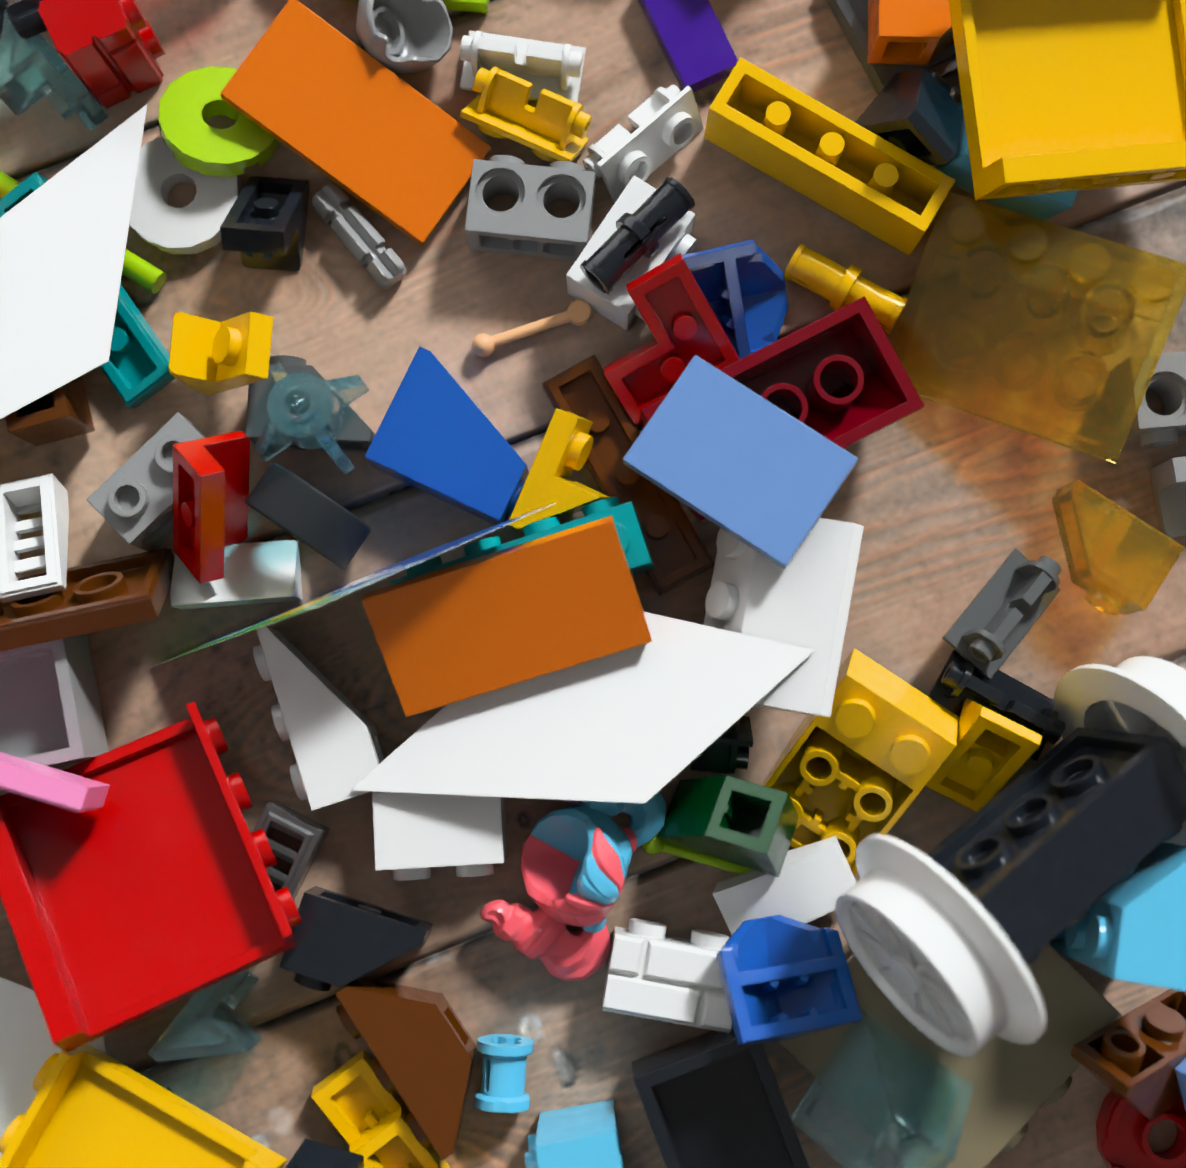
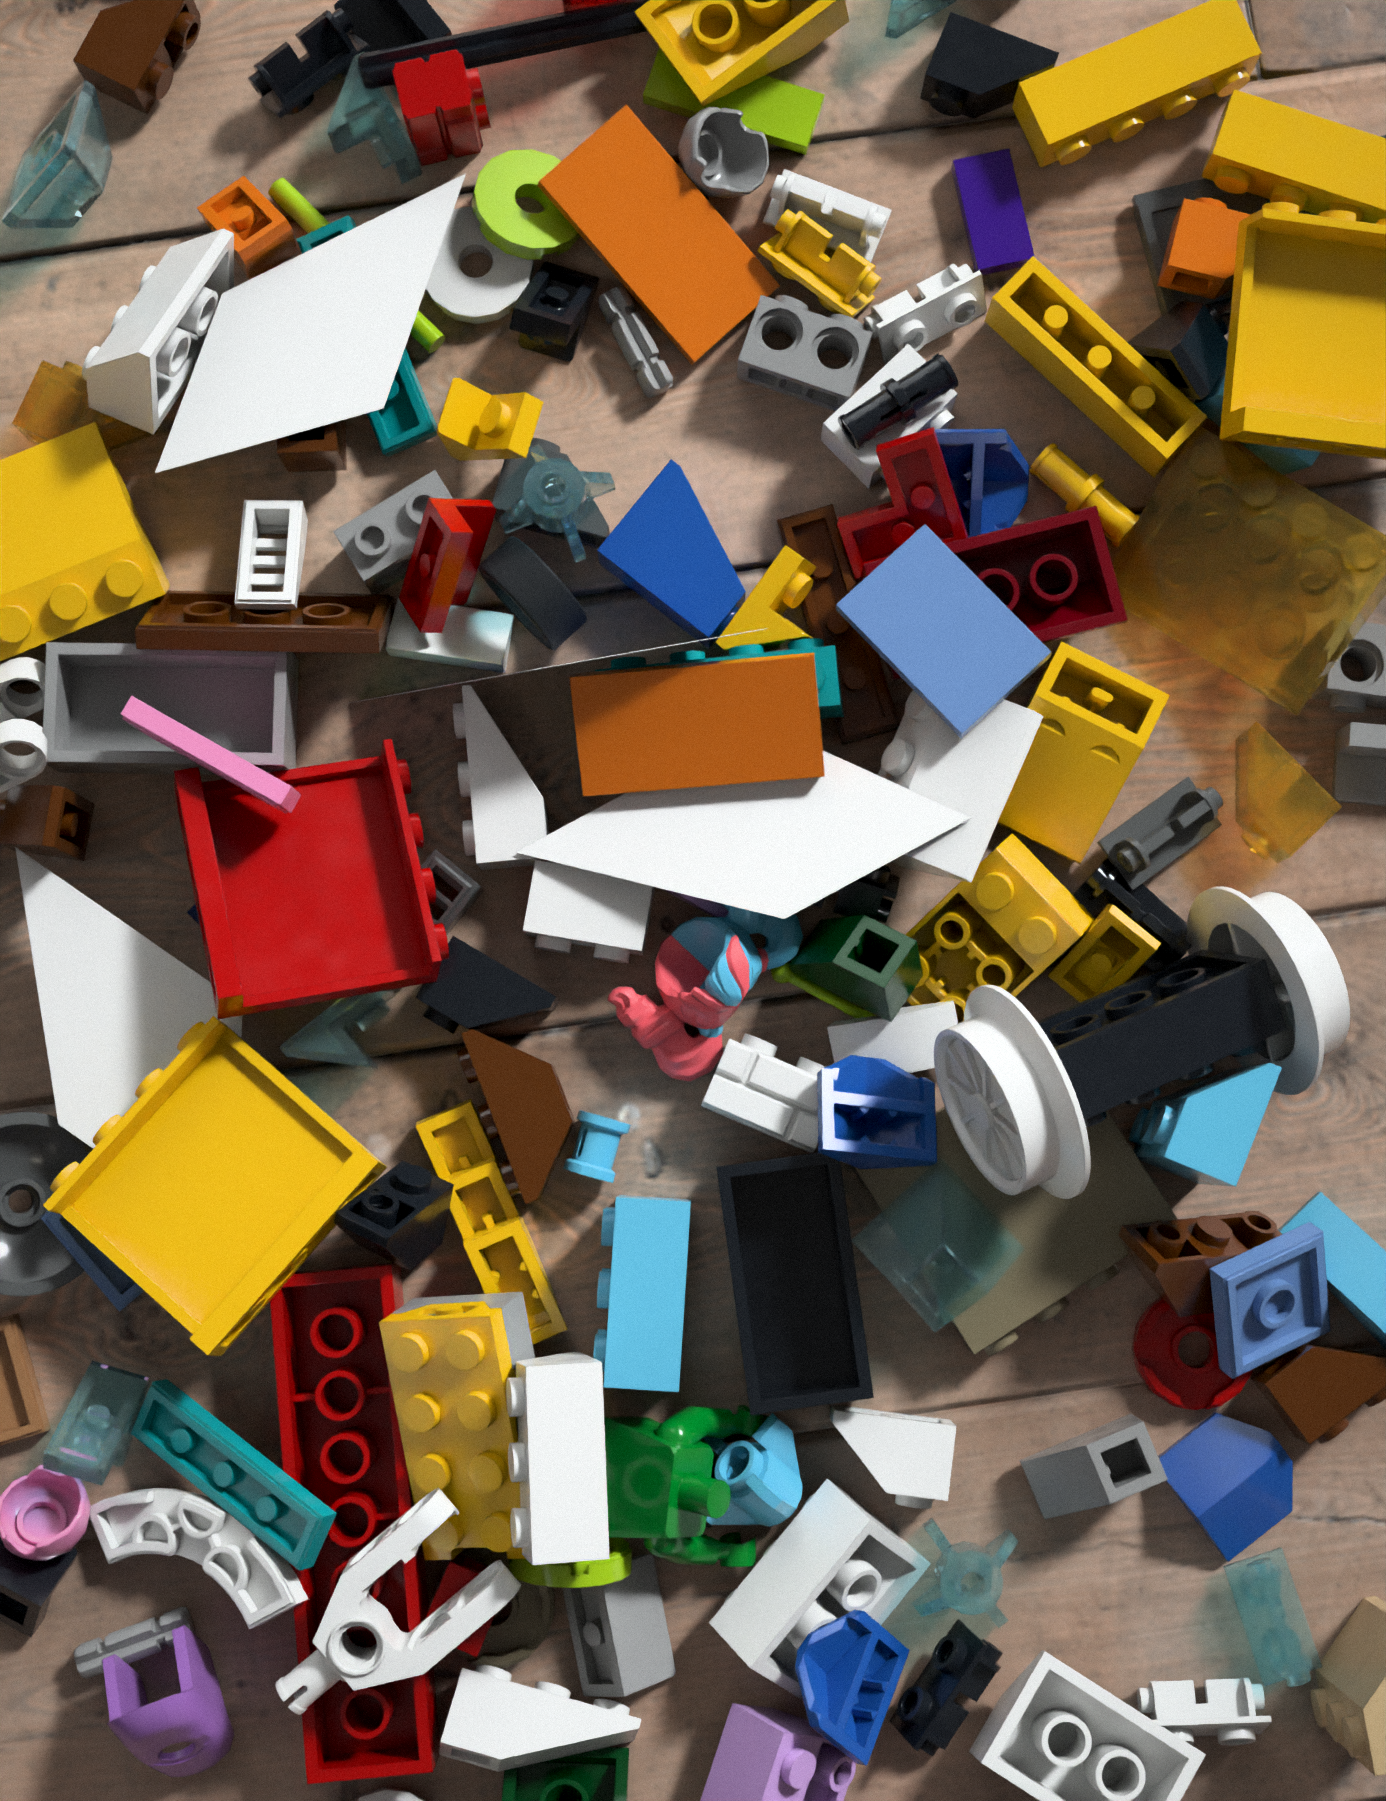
camera: 15 degrees right, 0 degrees up
light nougat hinge [471,299,591,357] -> none
none -> yellow slope [997,641,1170,864]

